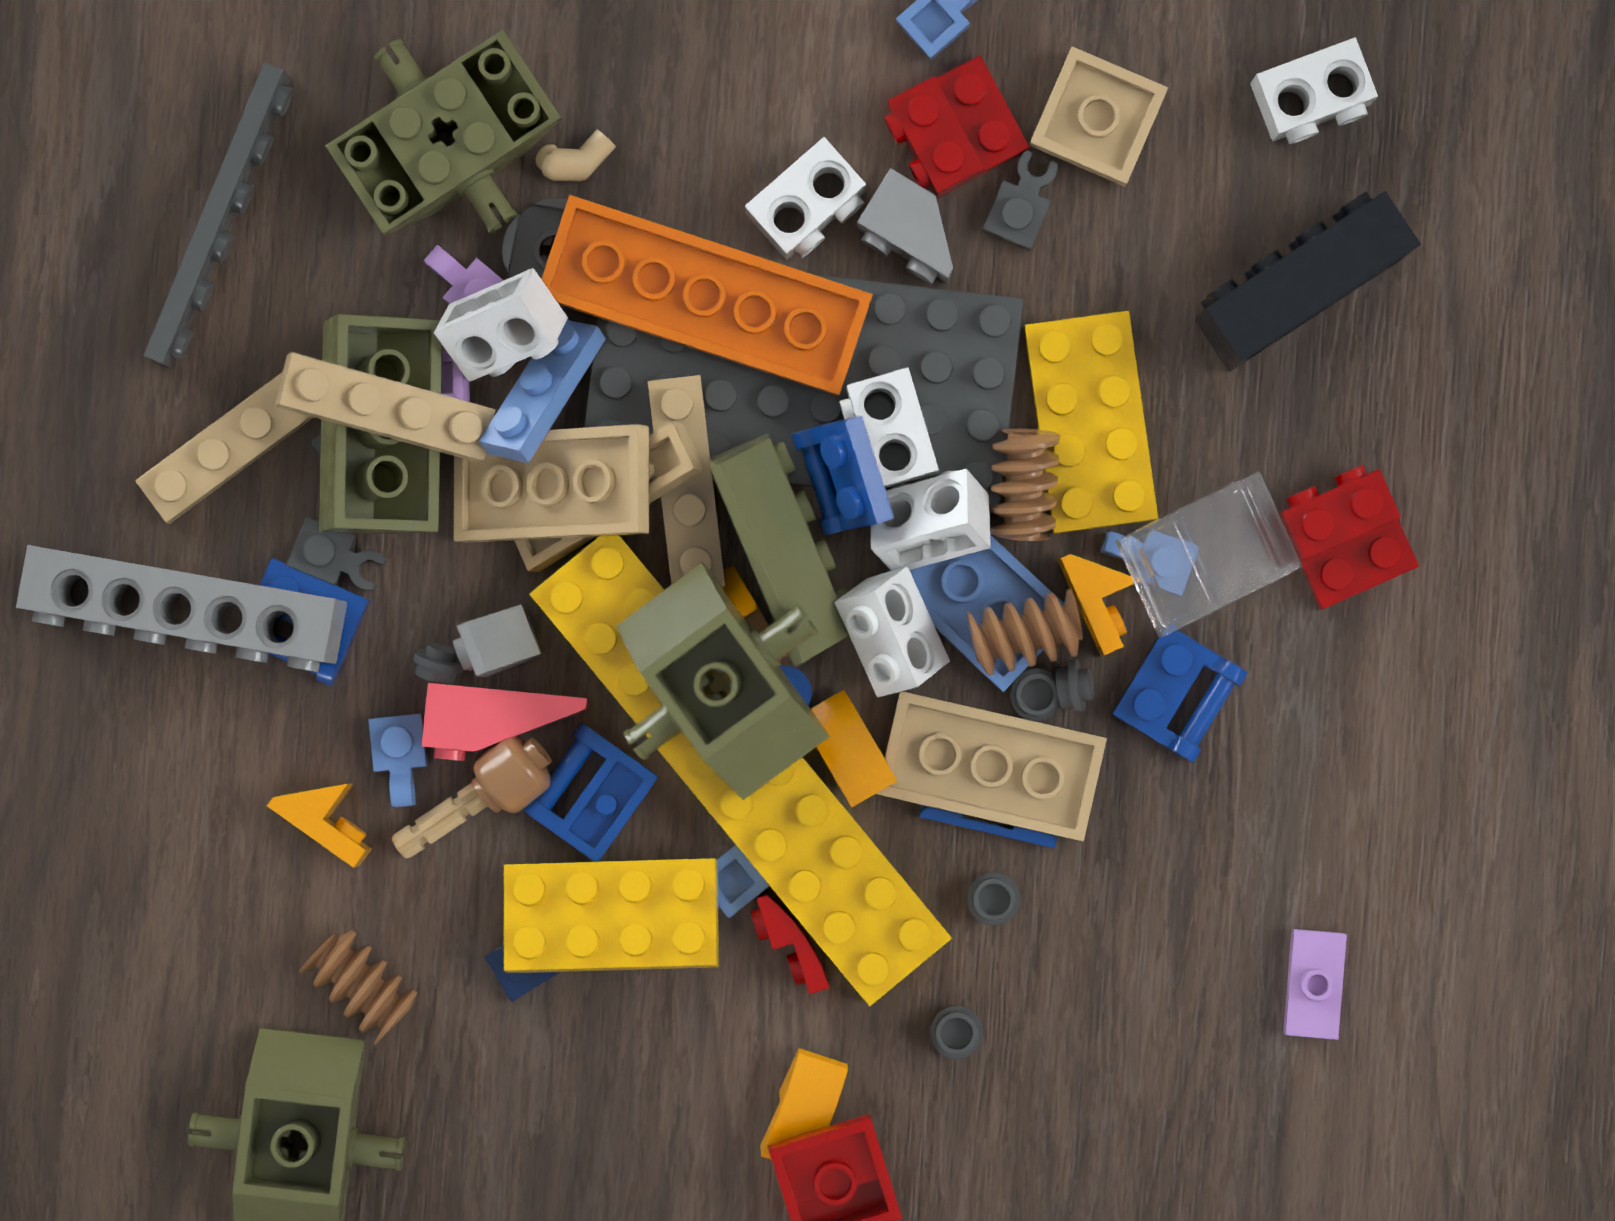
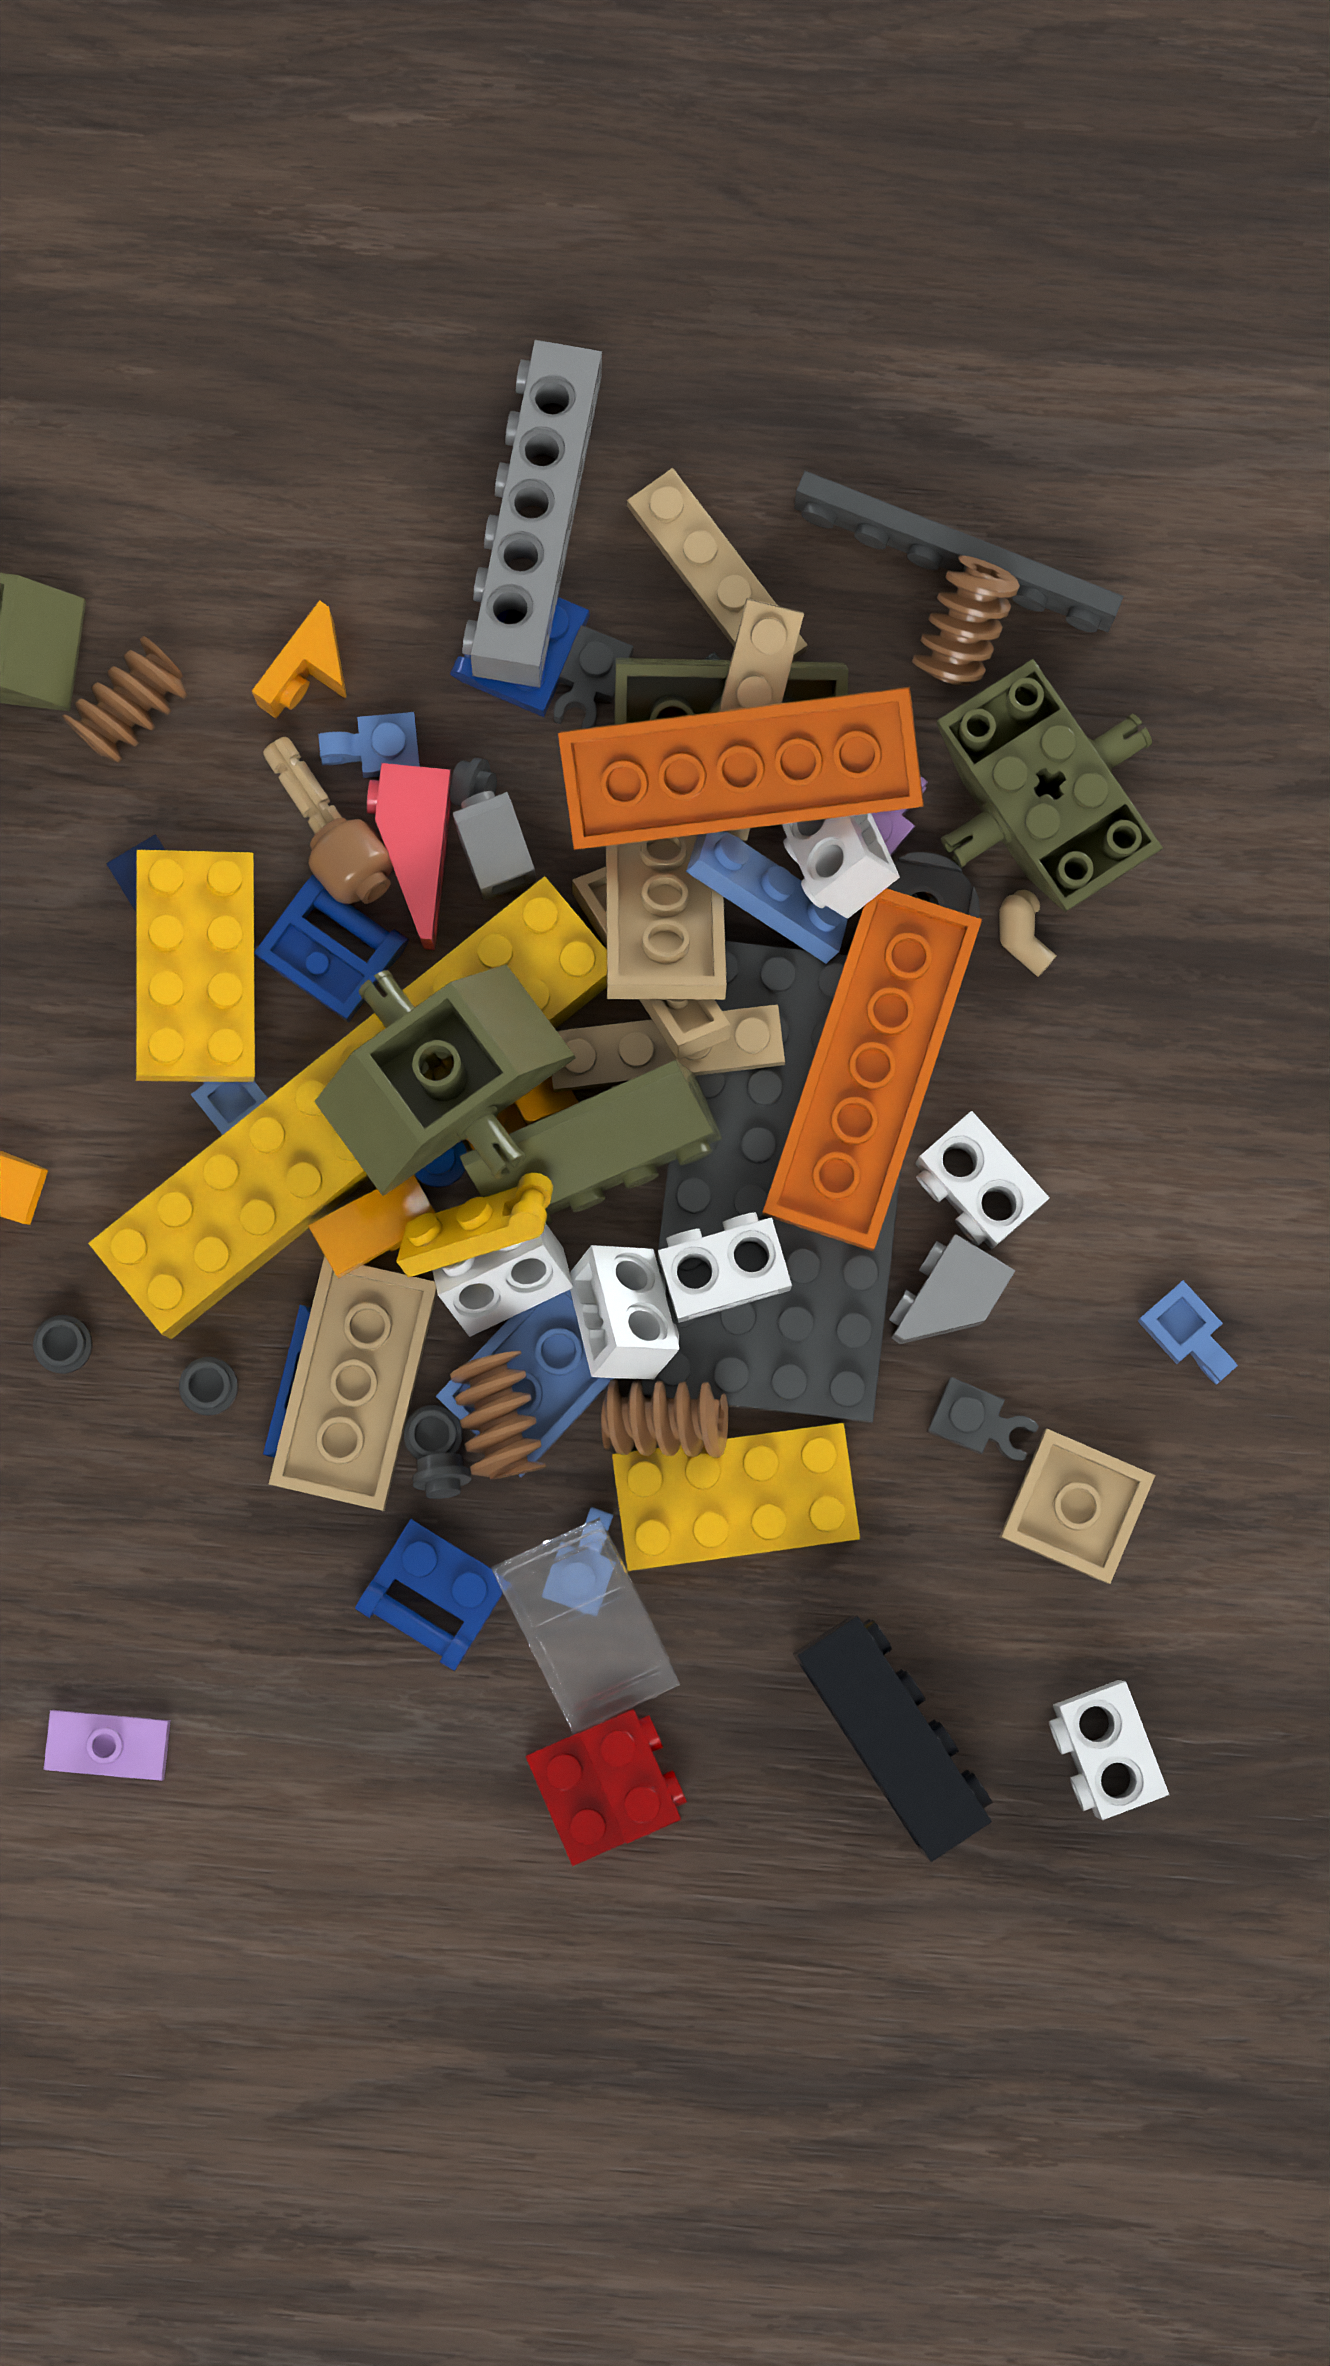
camera: 90 degrees right, 5 degrees down
red slope [750,894,830,994] -> none
blue plate [791,415,894,536] -> none
red plate [883,55,1030,199] -> none
light orange slope [1057,554,1140,656] -> none
none -> yellow plate [396,1172,554,1278]
none -> orange plate [558,687,924,850]
none -> medium nougat piece [912,555,1020,686]

